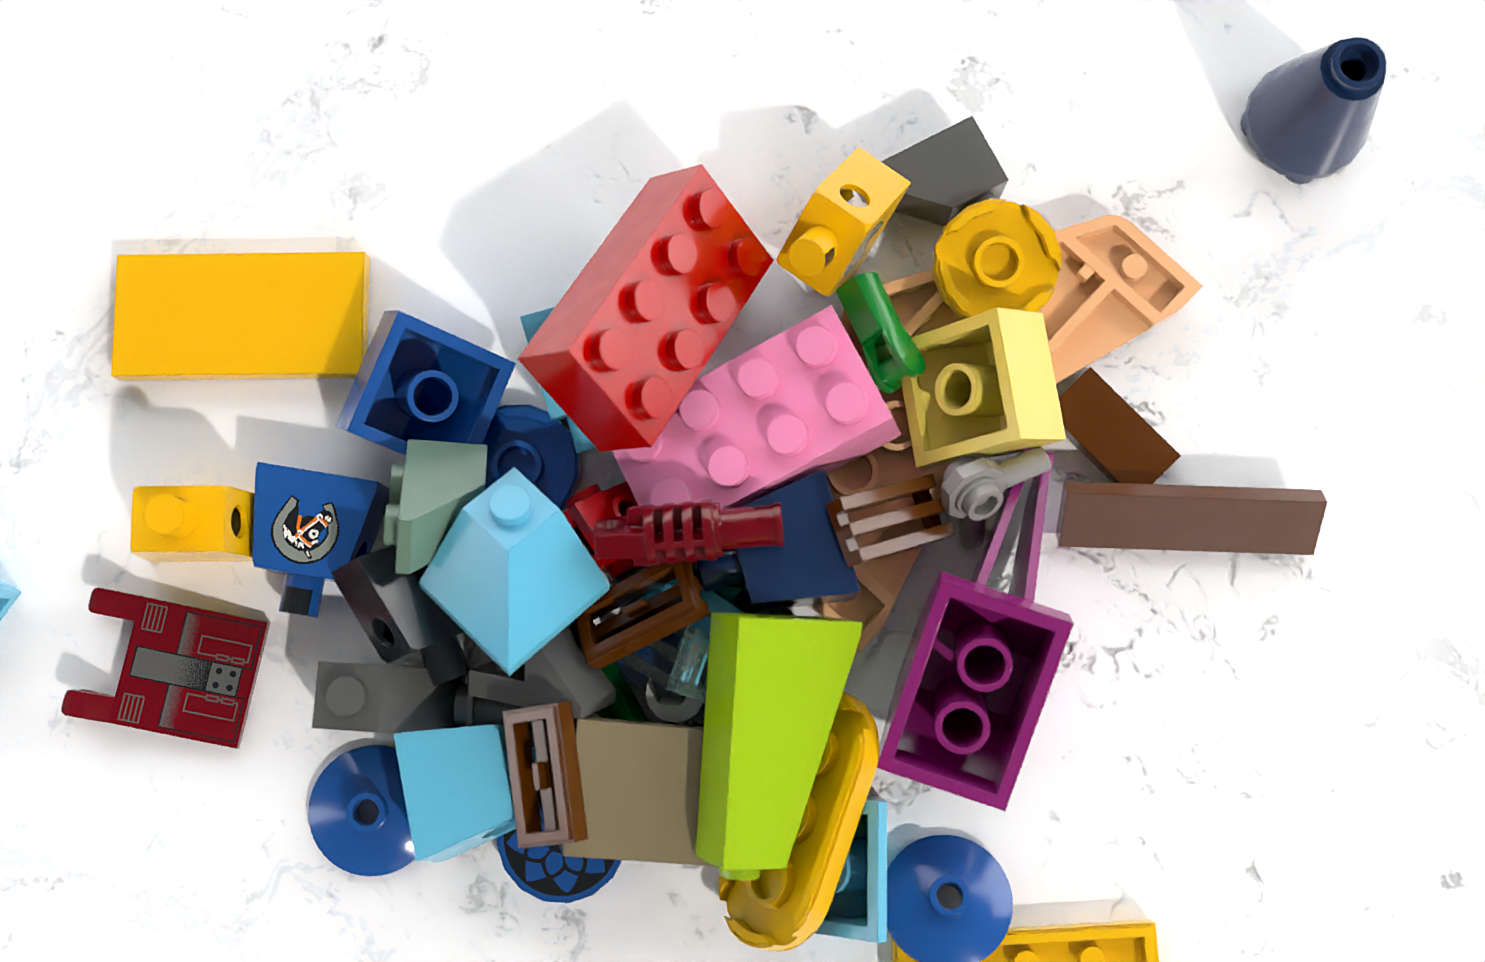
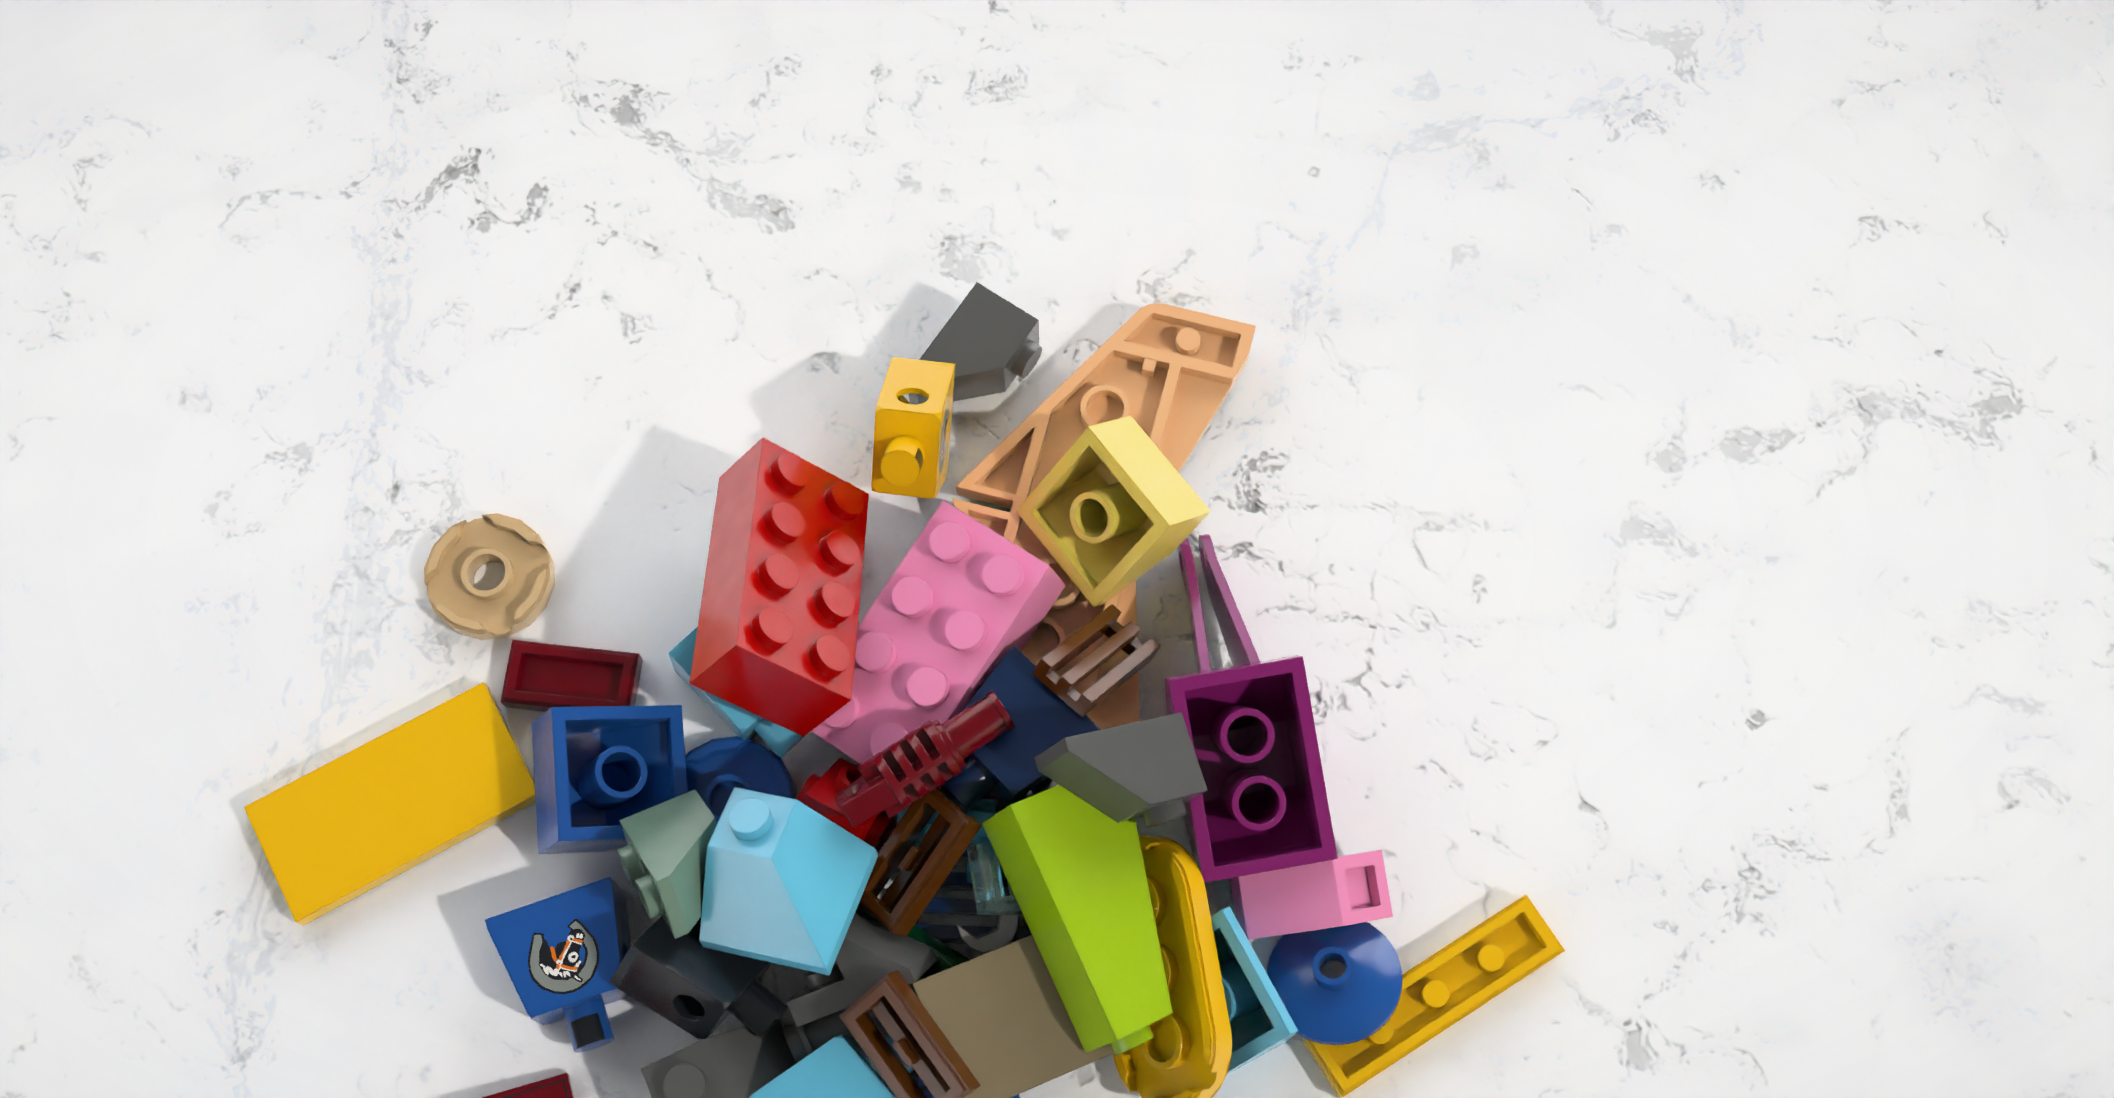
camera: 30 degrees left, 10 degrees down
yellow torso [130,485,255,562] -> none
green bar [836,272,925,393] -> none
yellow tile [932,198,1062,319] -> none
light grey piece [941,447,1051,550] -> none
reddish brown tile [1056,481,1327,555] -> none
reddish brown tile [1059,367,1181,484] -> none
dark blue cone [1240,37,1387,184] -> none
none -> tan tile [424,513,555,640]
none -> dark red tile [500,640,643,712]
none -> dark grey slope [1034,712,1208,827]
none -> bright pink slope [1230,850,1393,940]

